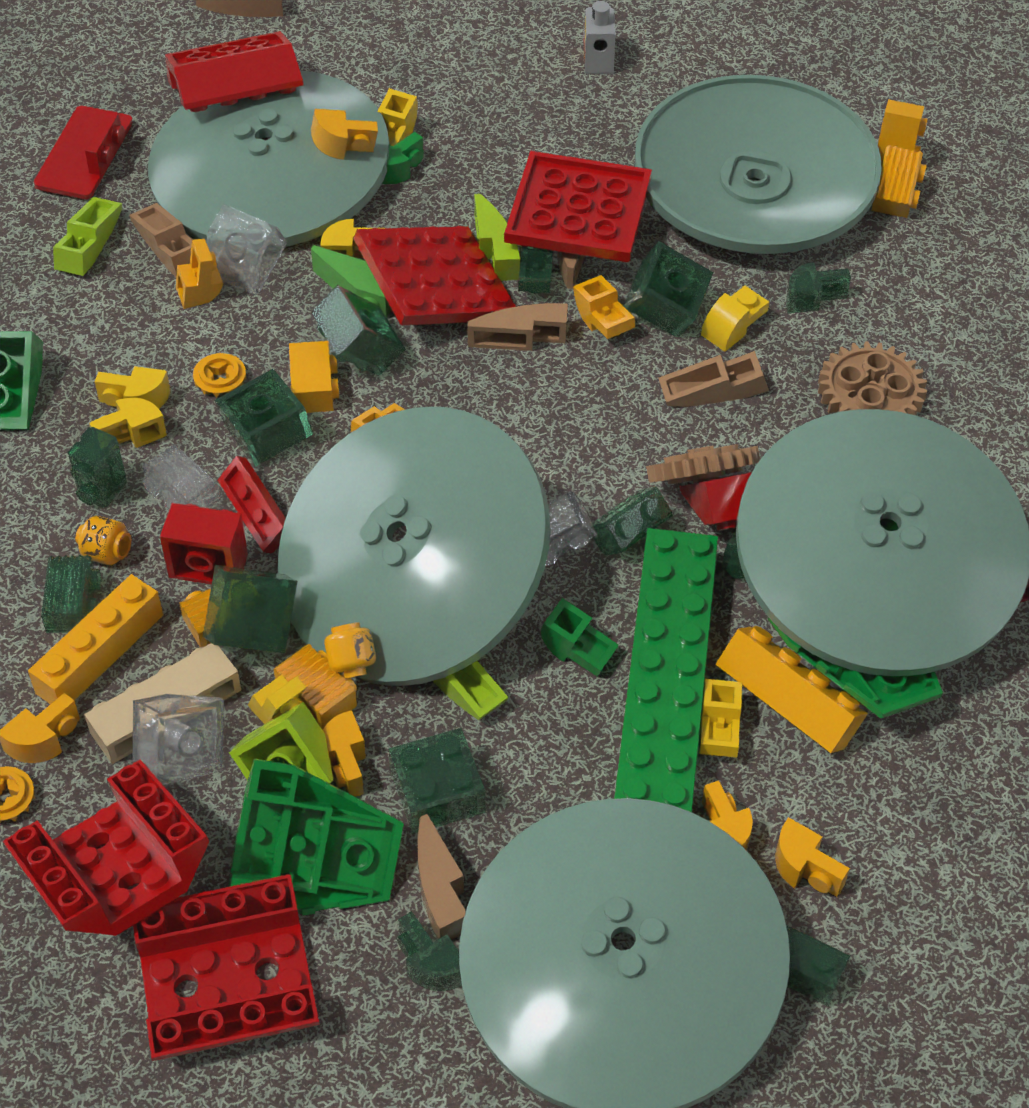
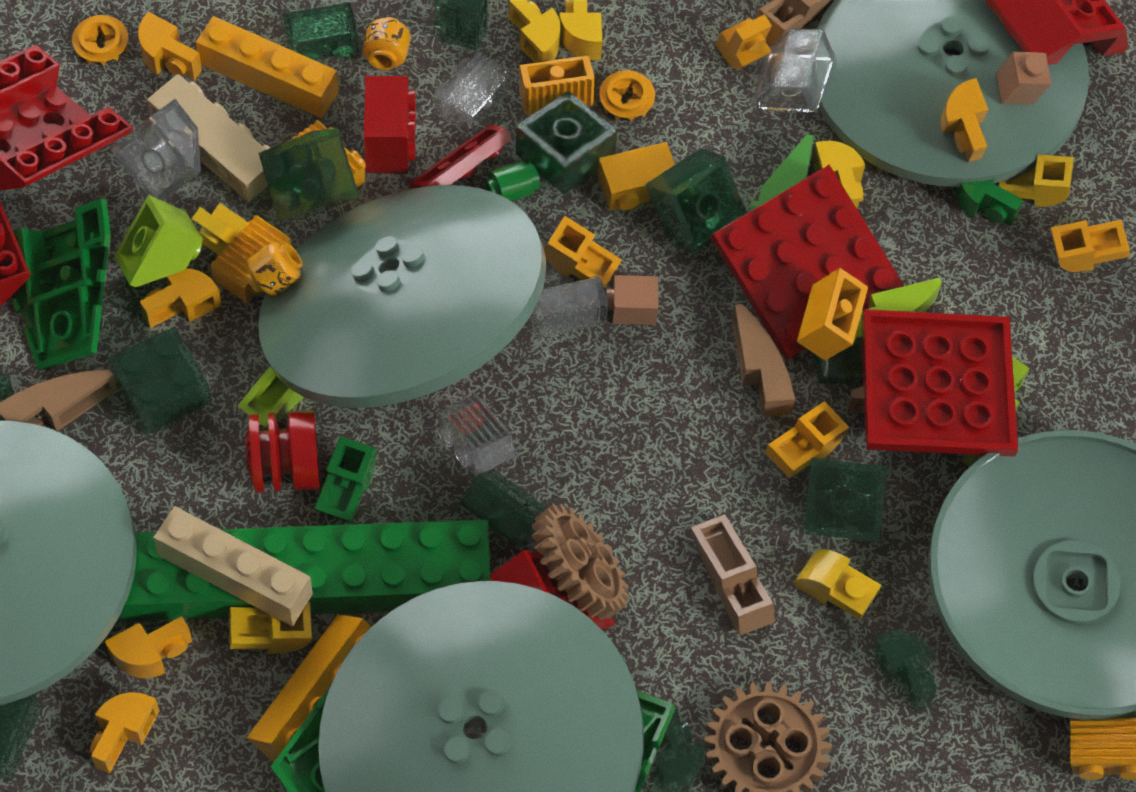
camera: 75 degrees right, 10 degrees up
none -> tan brick [153,506,313,626]
none -> red wheel [245,410,320,494]
none -> green brick [484,162,540,202]
none -> light orange brick [519,55,594,116]
none -> nougat brick [606,275,658,325]
none -> light orange brick [797,268,868,360]
none -> nougat brick [996,52,1052,105]
none -> light orange brick [1051,220,1130,272]

